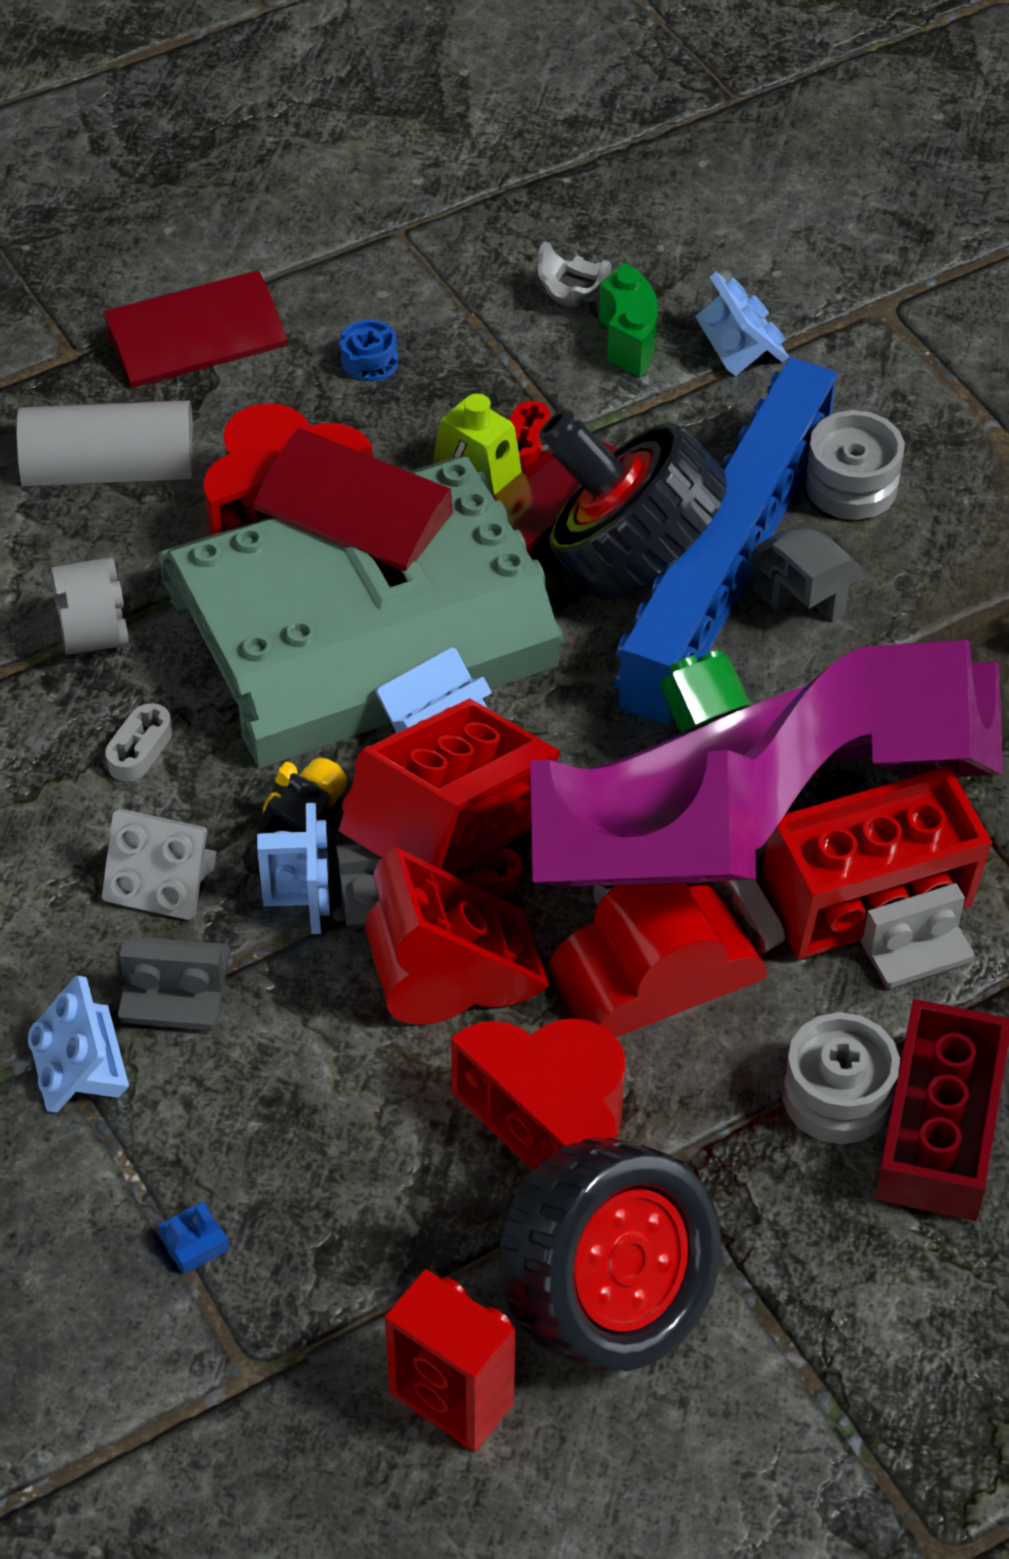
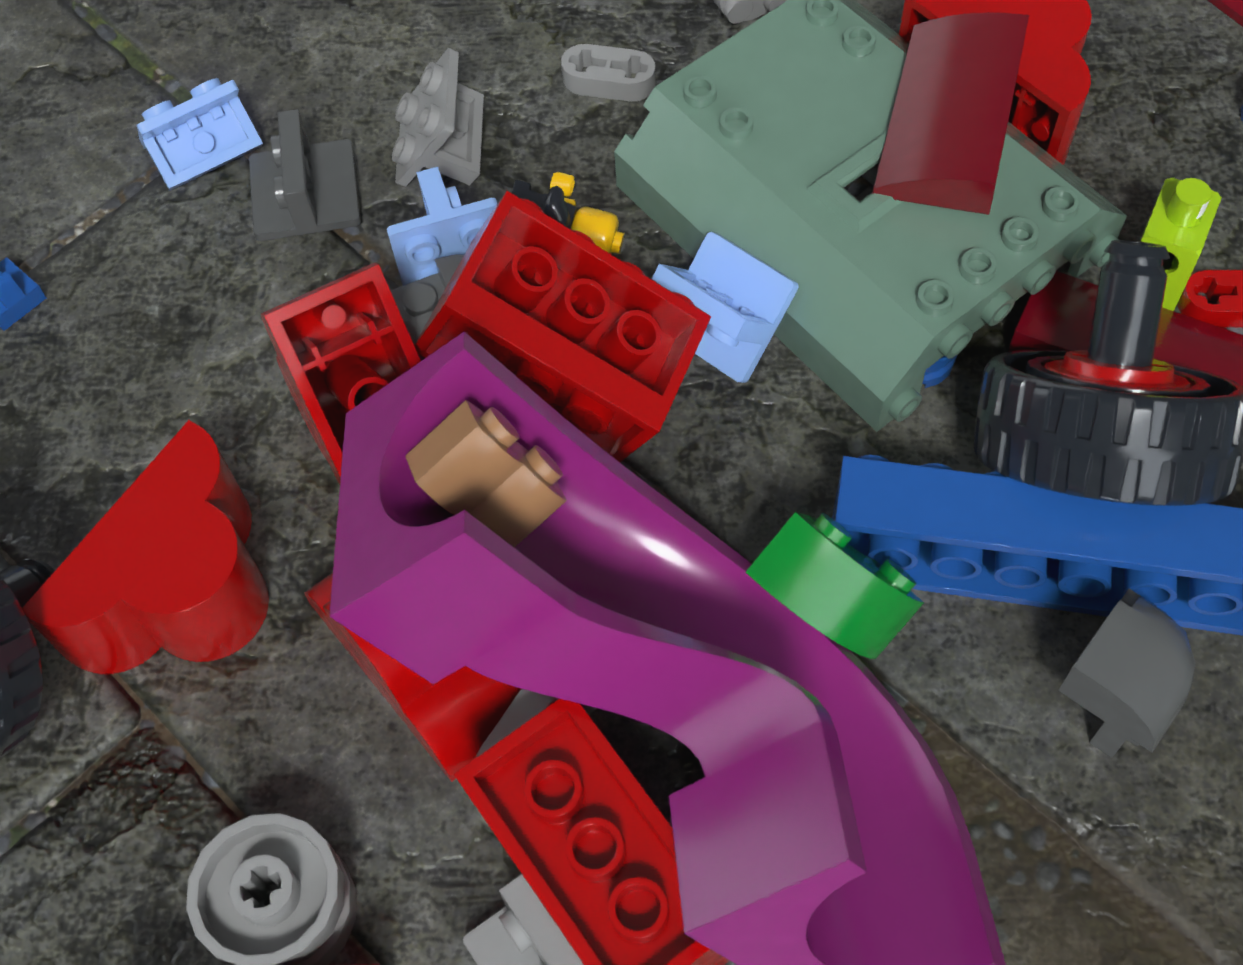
camera: 80 degrees right, 10 degrees up
none -> medium nougat brick [405,400,567,547]

